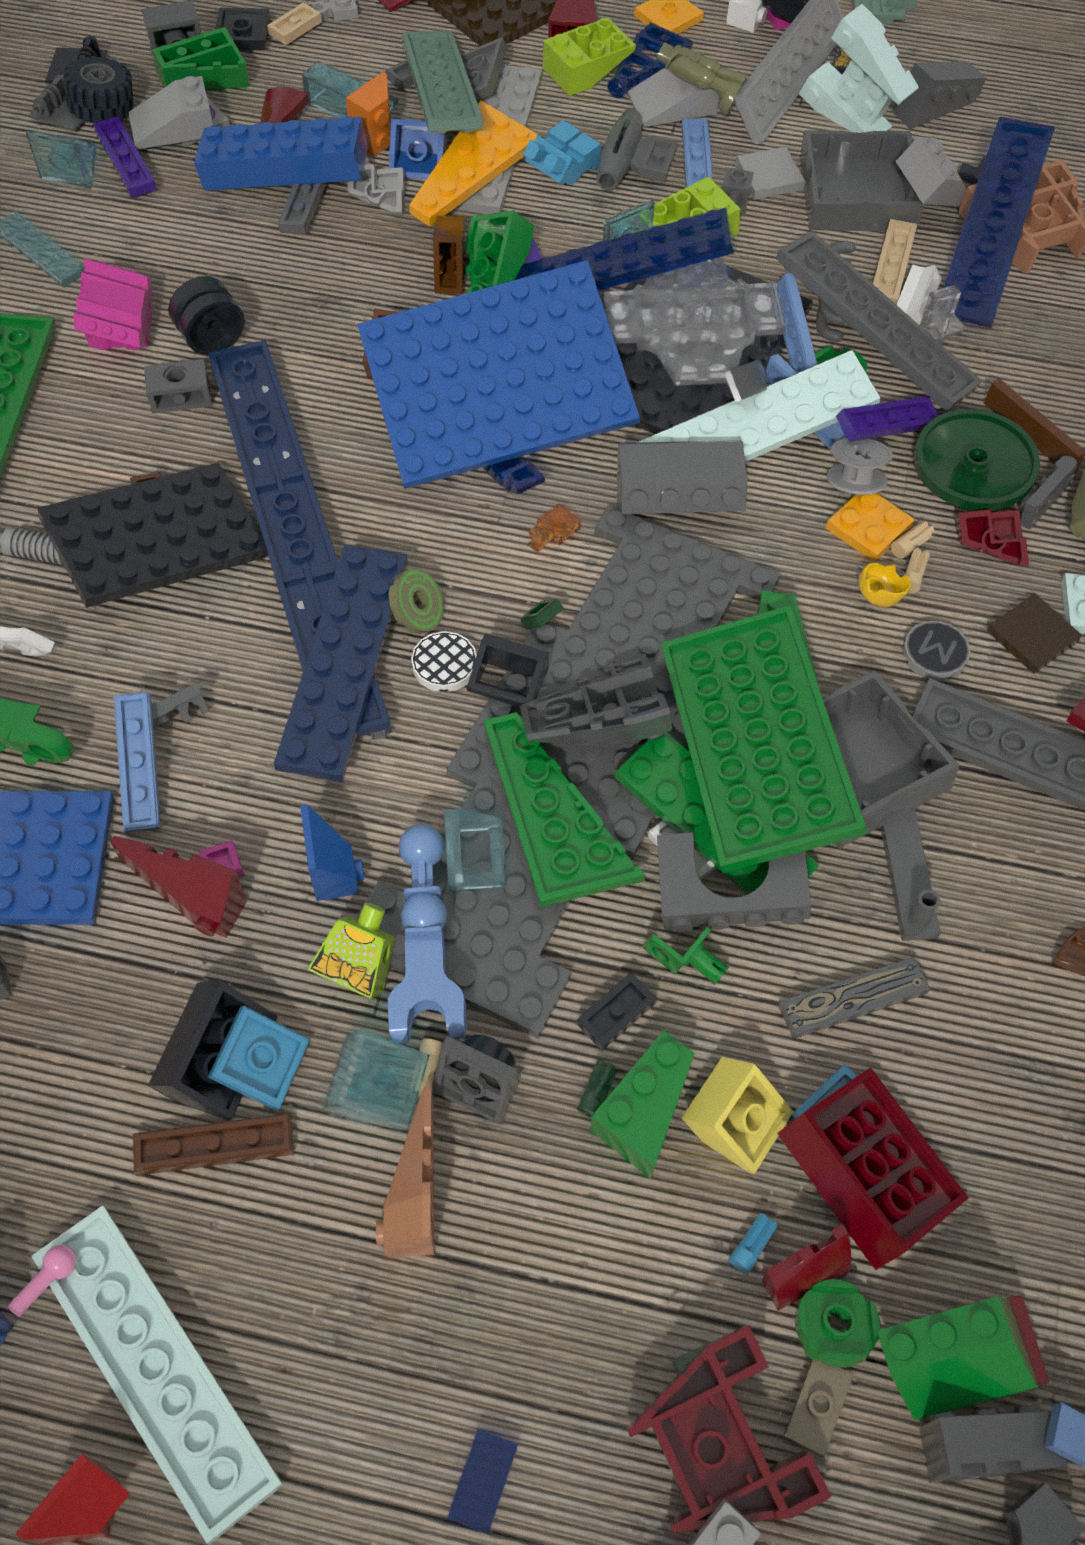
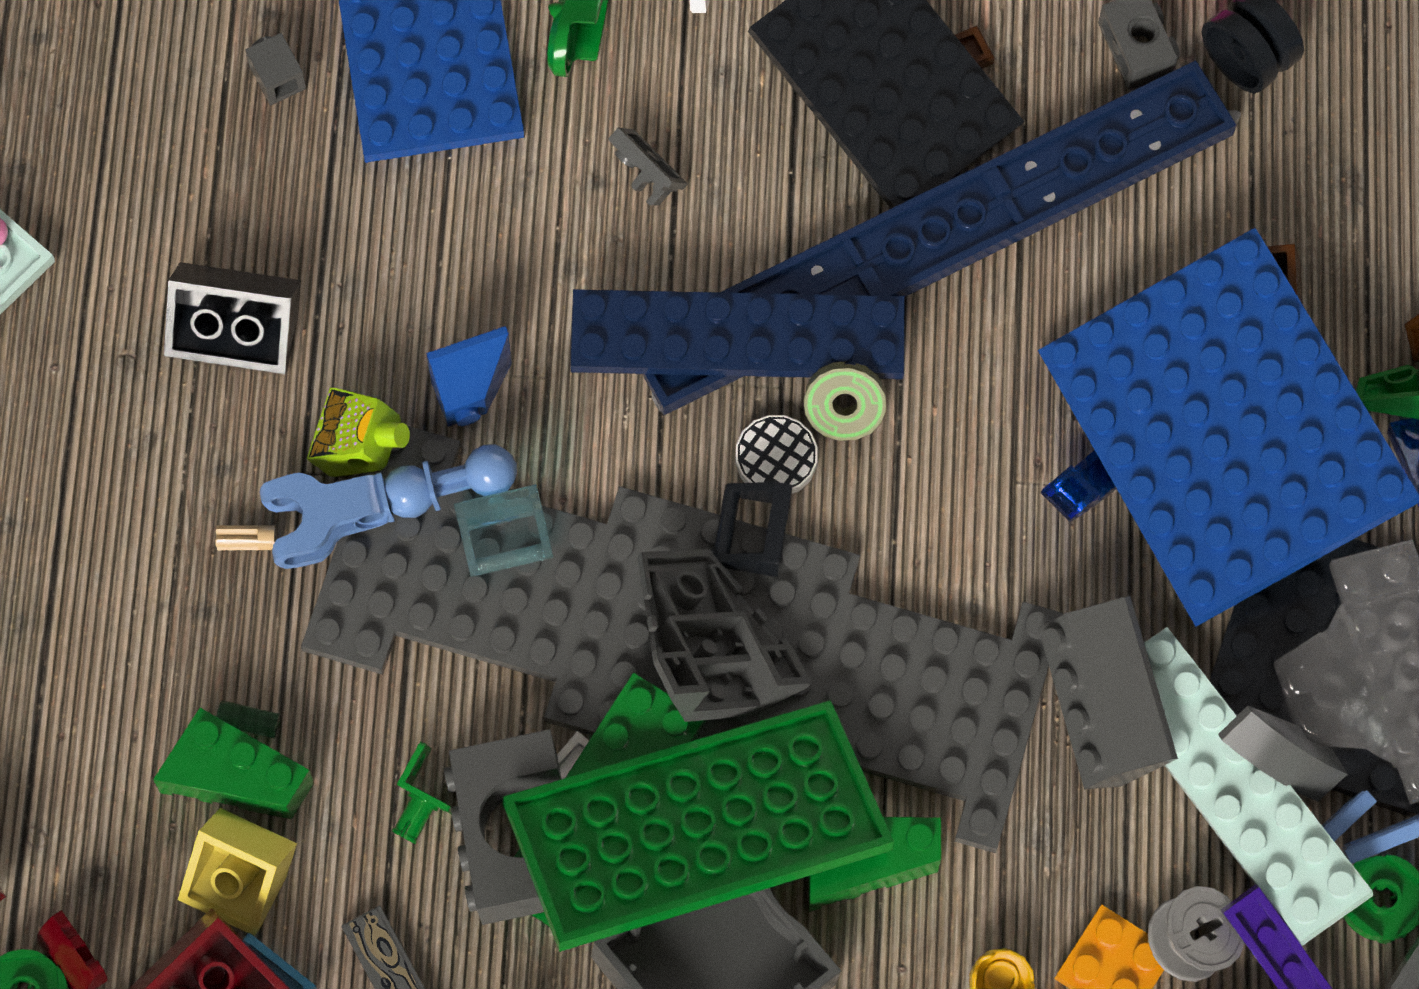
camera: 80 degrees right, 10 degrees up
dark red wedge [110,836,247,938] -> none
medium blue tile [114,692,161,833] -> none
reddish brown tile [133,1113,294,1176] -> none
dark pink tile [198,840,244,877] -> none
dark azure tile [208,1006,310,1111] -> none
clear light blue slope [322,1029,430,1130] -> none
nougat wedge [376,1087,435,1257] -> none
dark grey piece [433,1035,523,1124] -> none
green wing [484,712,645,908] -> none
dark green tile [520,599,564,629] -> none
clear orange plate [528,504,581,552] -> none
black plate [576,972,657,1051] -> none
dark azure piece [728,1213,778,1274] -> none

